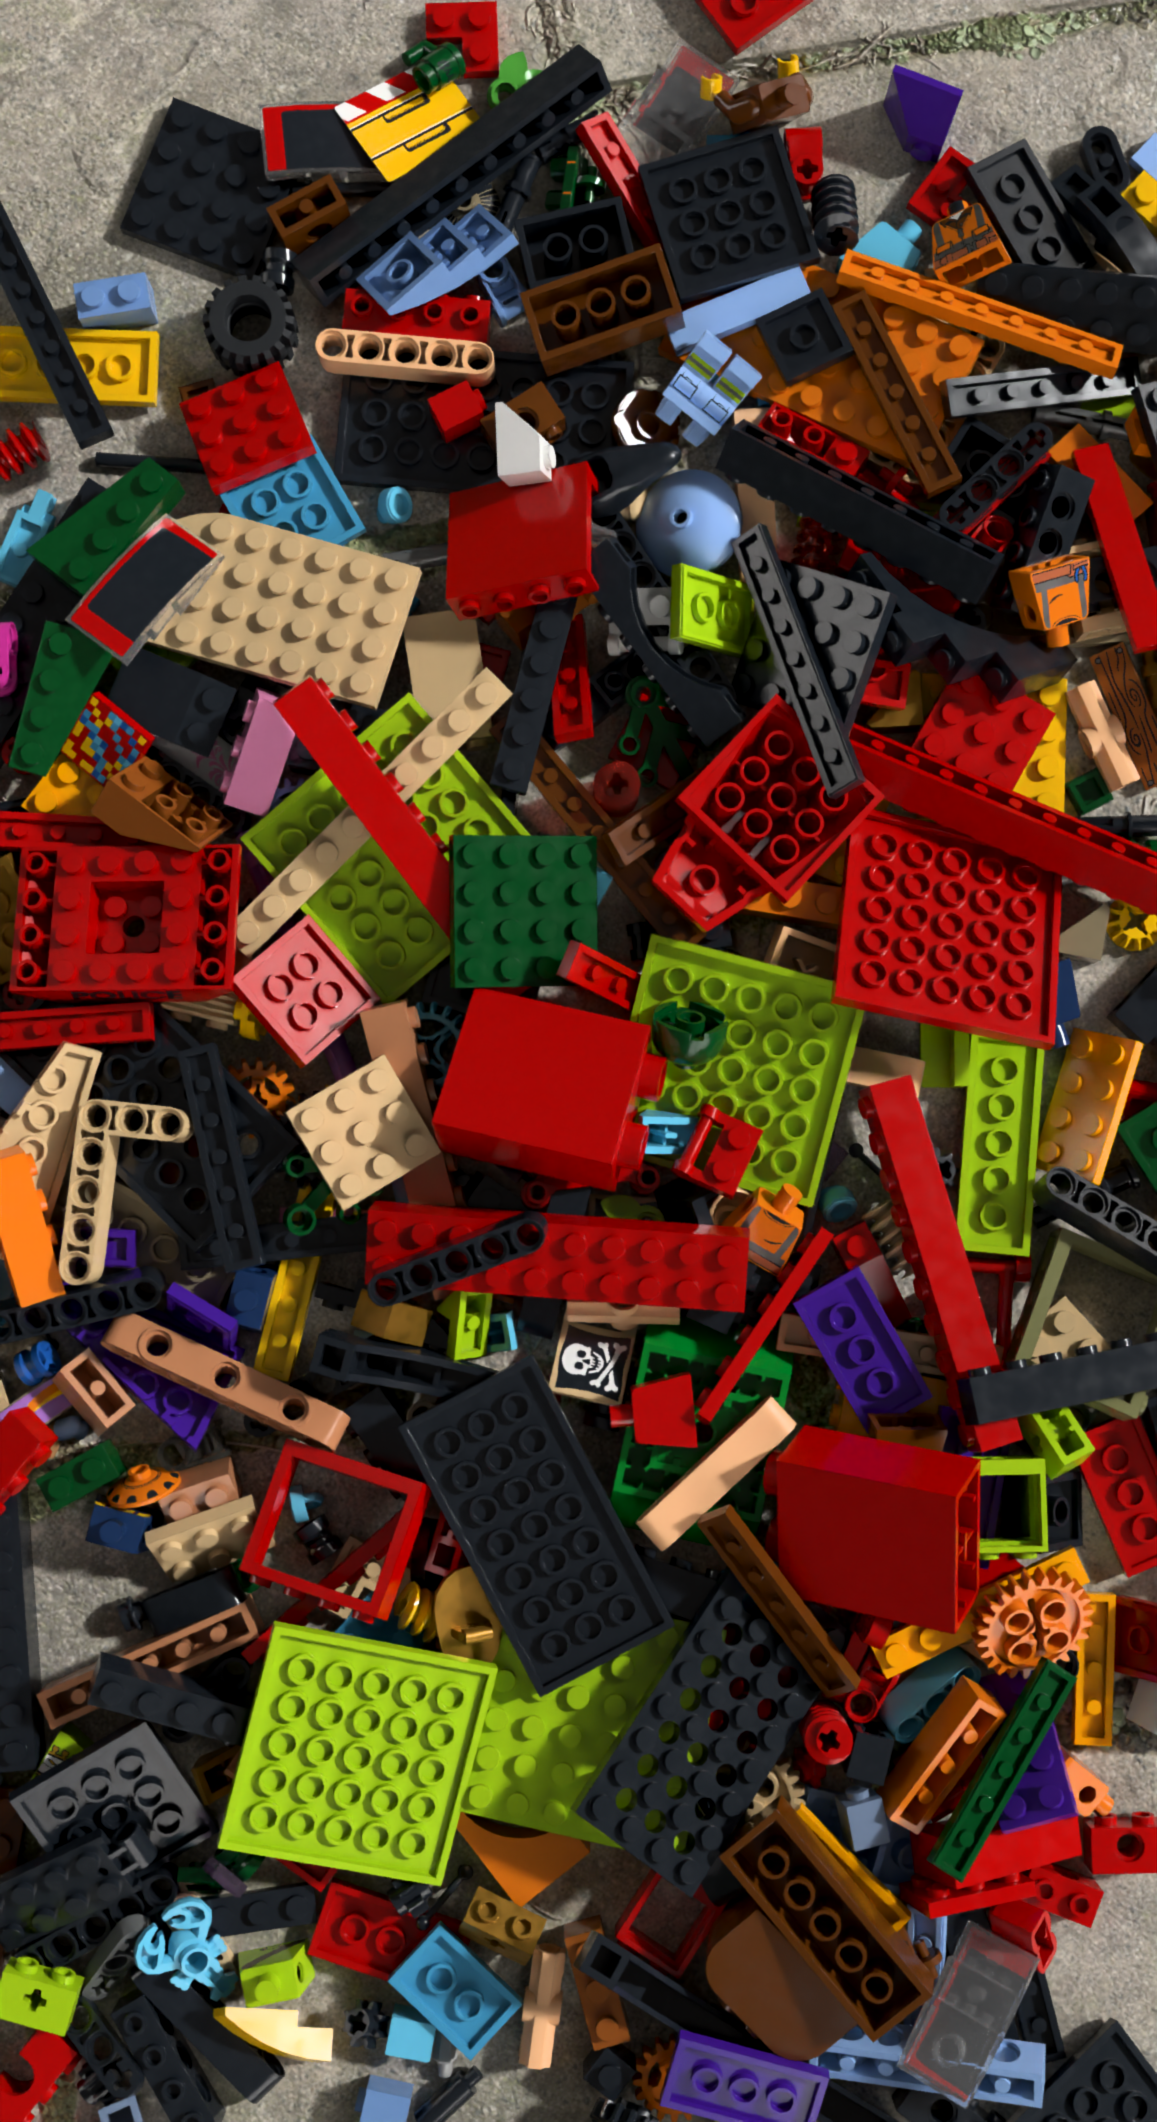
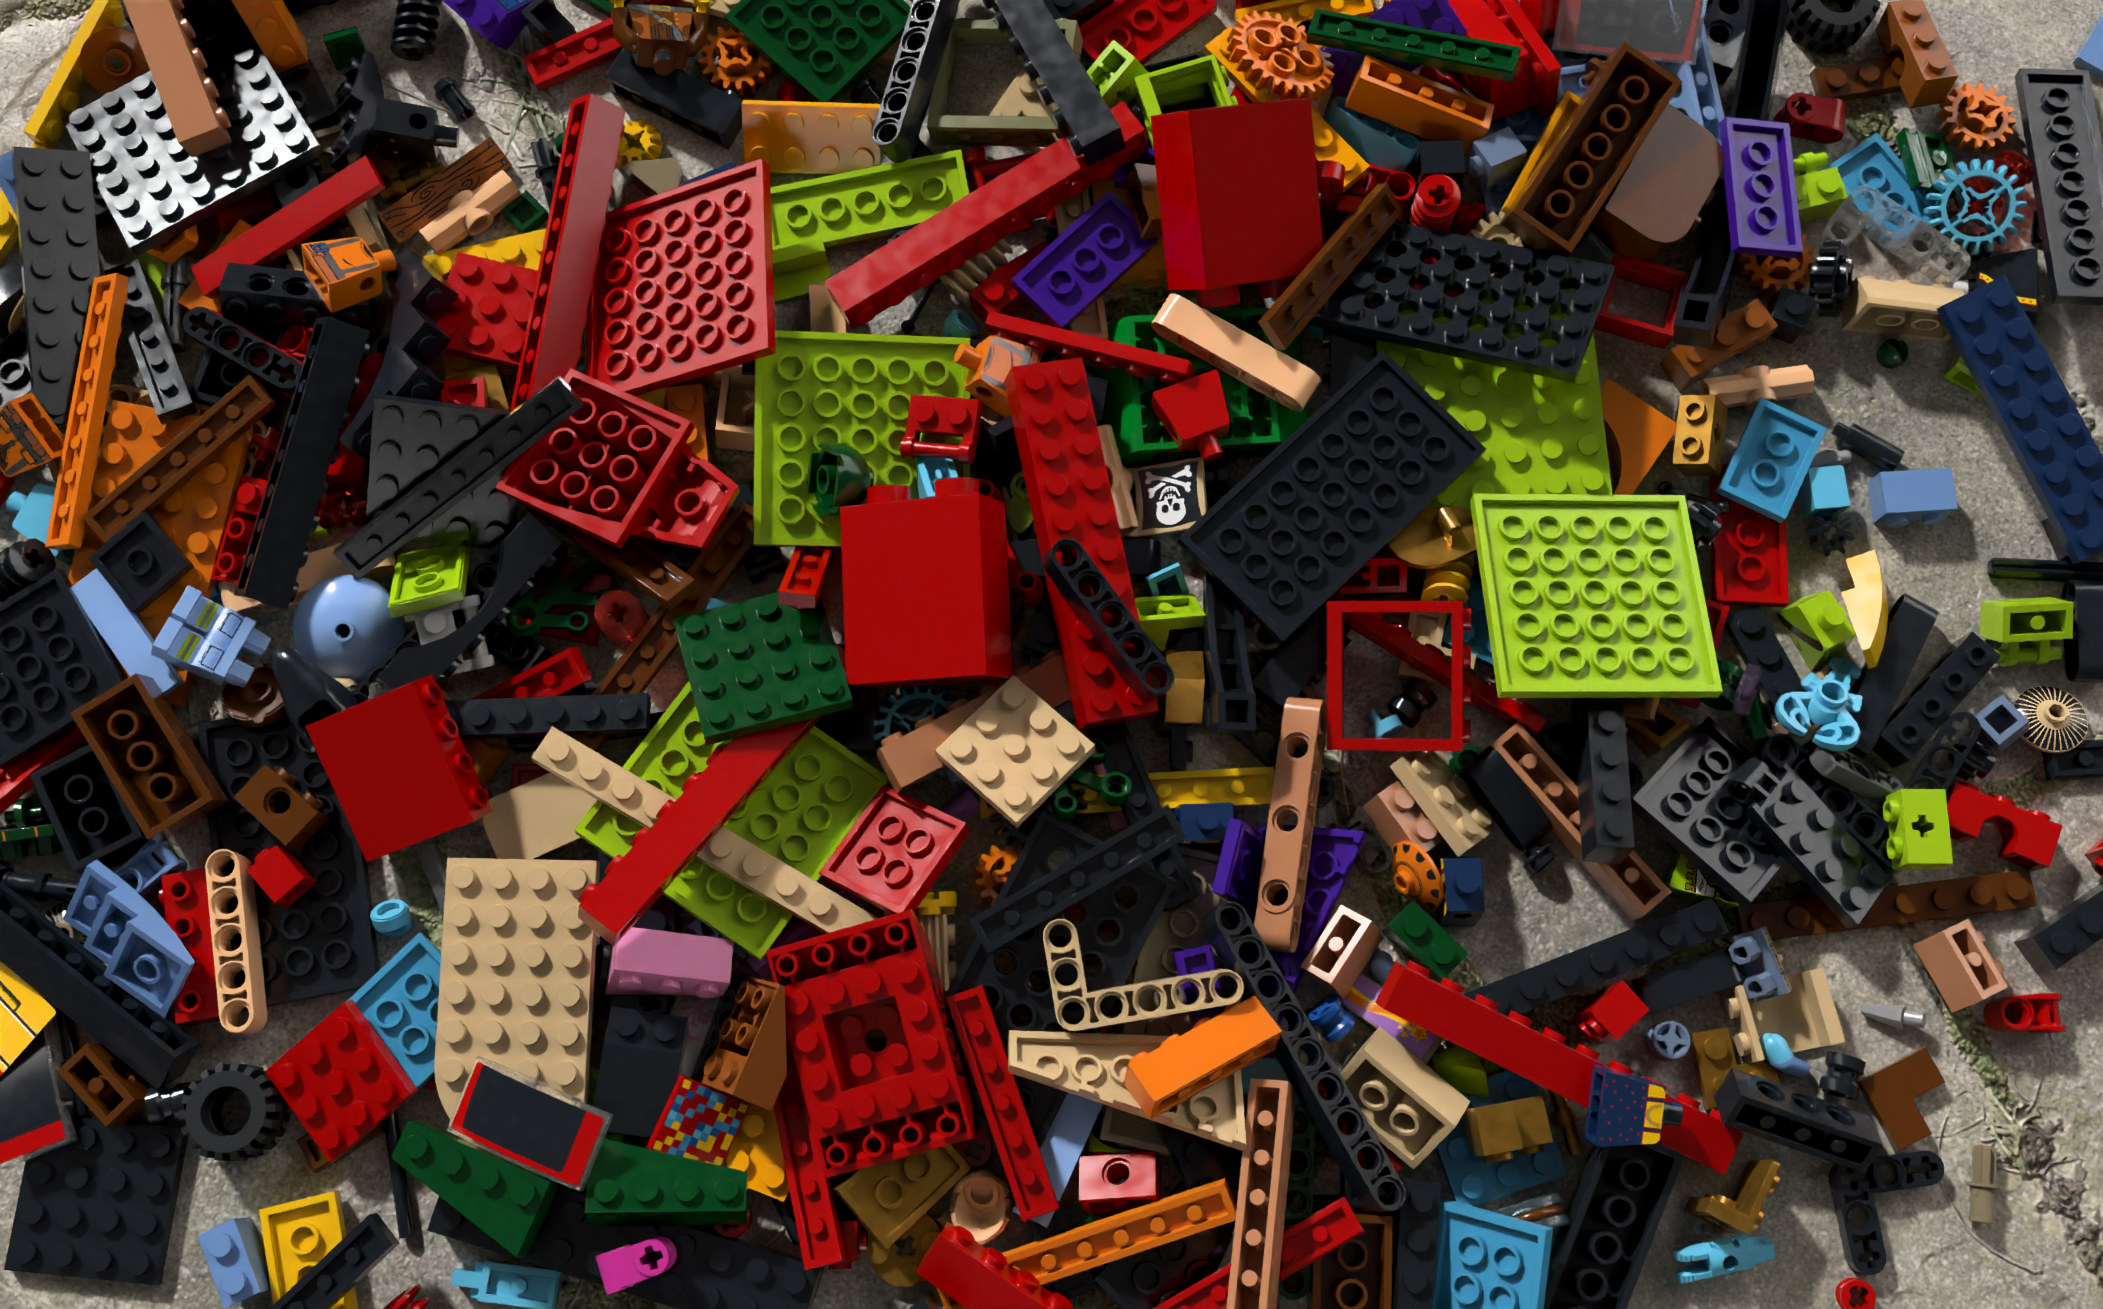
camera: 105 degrees left, 10 degrees down
white slope [495,402,556,487] -> none

